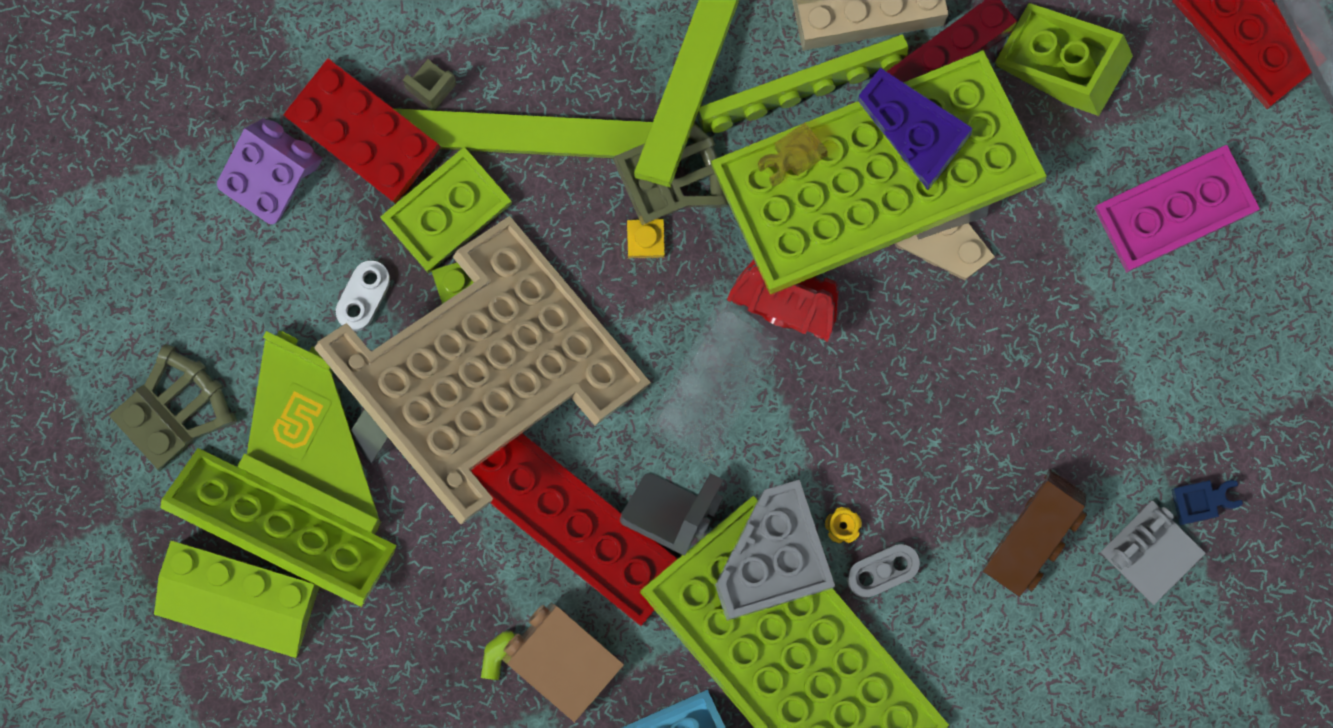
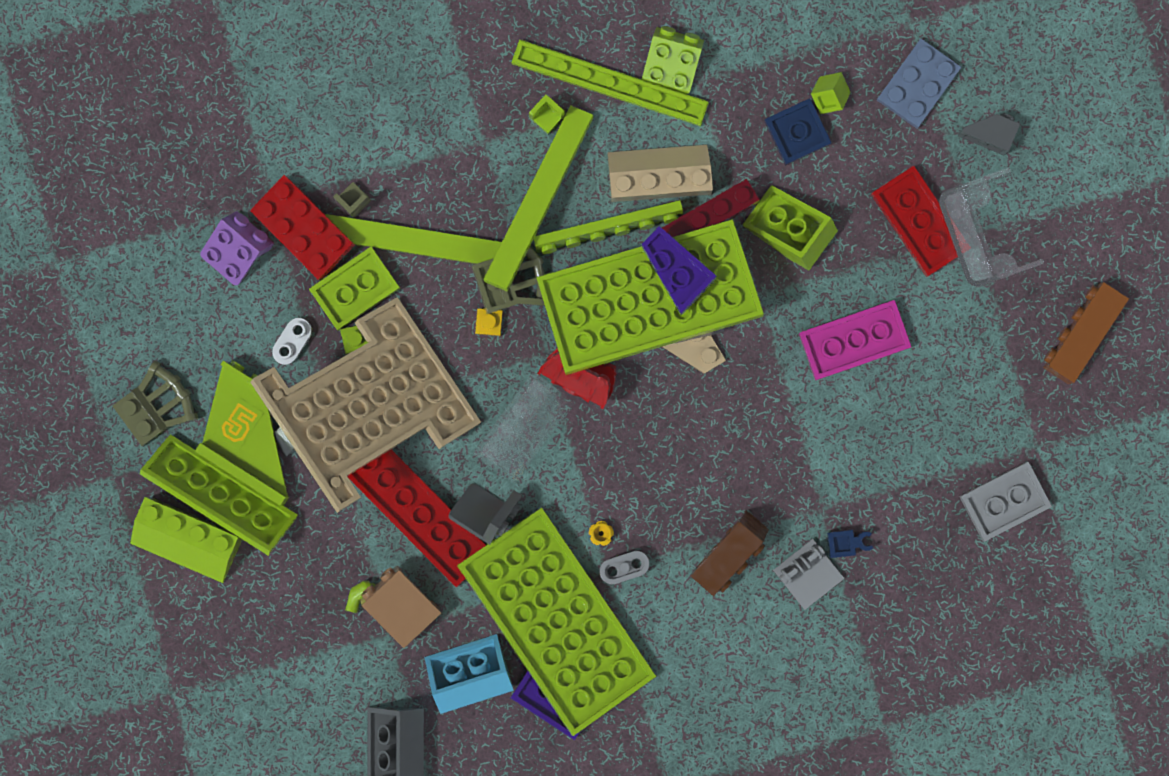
camera: 10 degrees right, 5 degrees up
light grey plate [715,480,835,621] -> none
clear yellow plate [758,122,827,186] -> none

